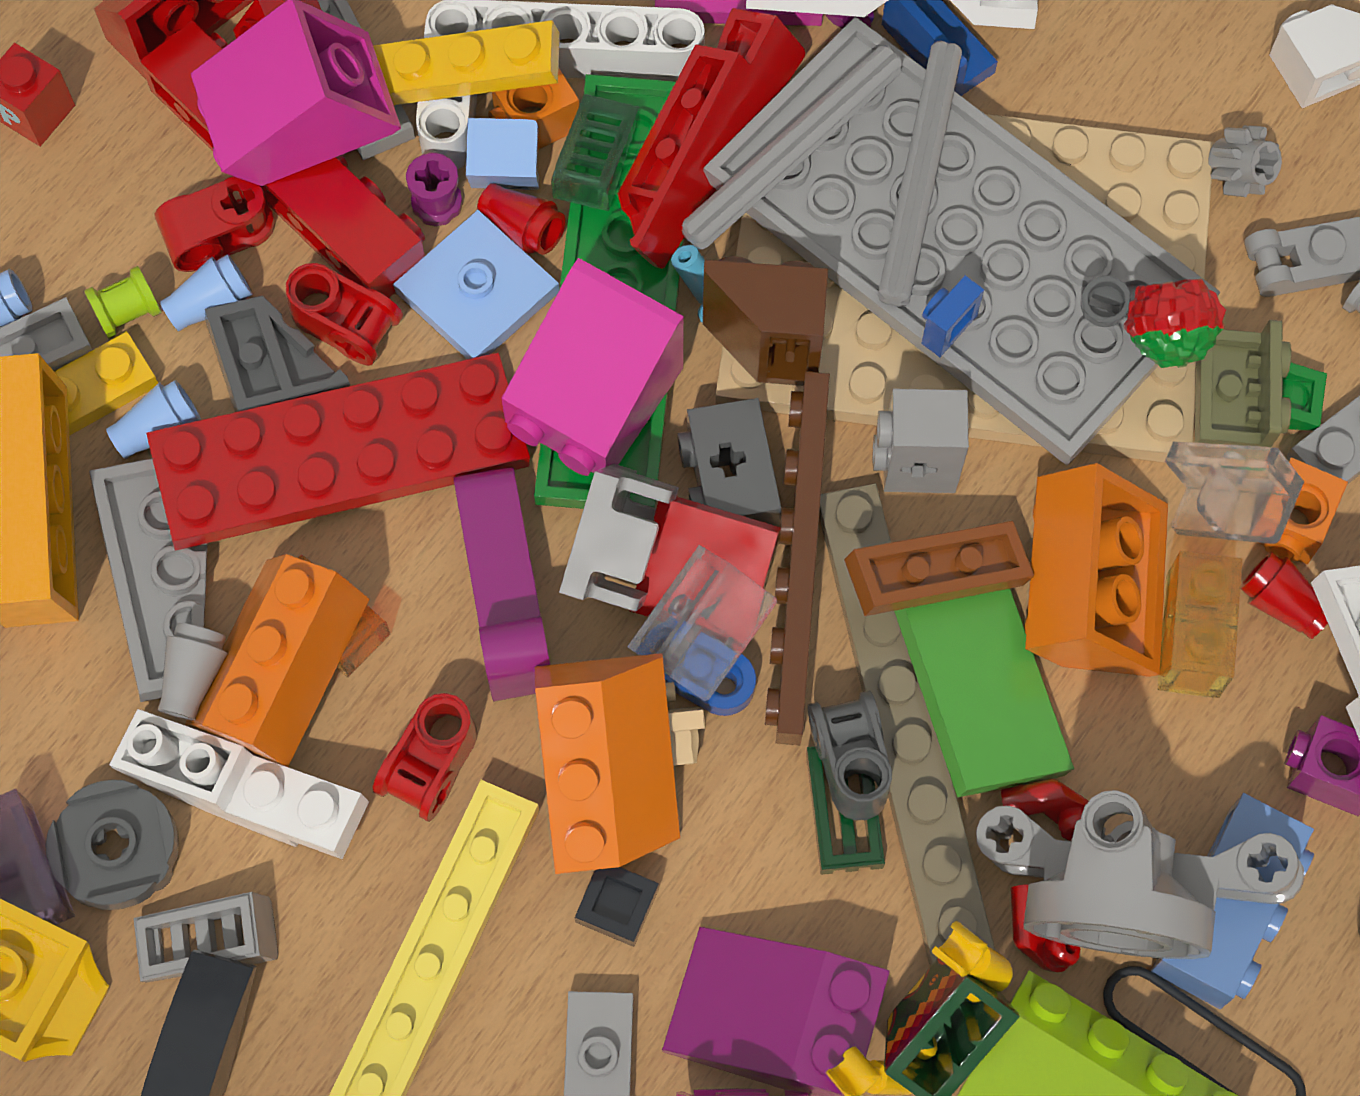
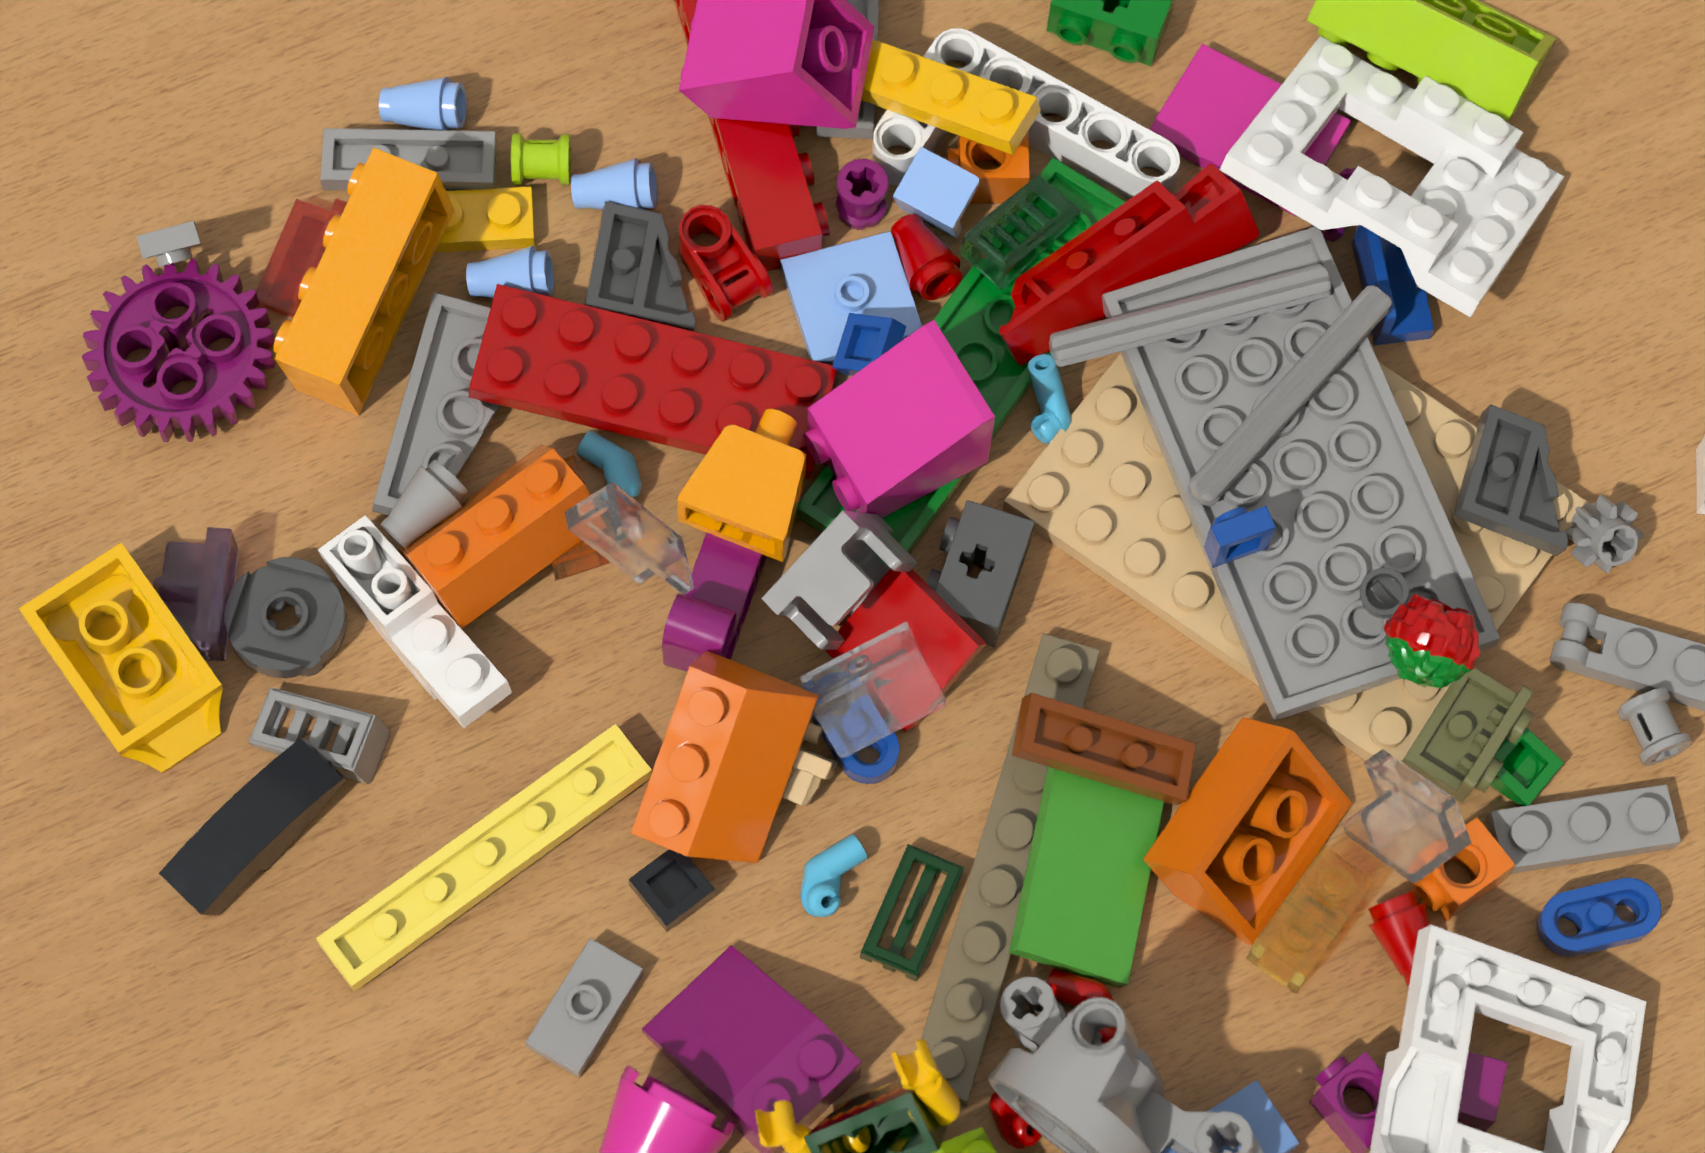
camera: 25 degrees right, 0 degrees up
red piece [154,176,275,272] -> none
red piece [373,693,477,822] -> none
reddish brown slope [702,256,828,386] -> none
reddish brown plate [765,371,830,746] -> none
dark grey piece [808,690,892,821] -> none
light grey brick [872,389,969,493] -> none
none -> clear panel [565,482,694,595]
none -> medium azure arm [576,430,642,511]
none -> light orange torso [677,409,806,562]
none -> medium azure arm [800,834,868,917]
none -> blue plate [832,313,907,376]
none -> dark grey wing [1453,404,1568,556]

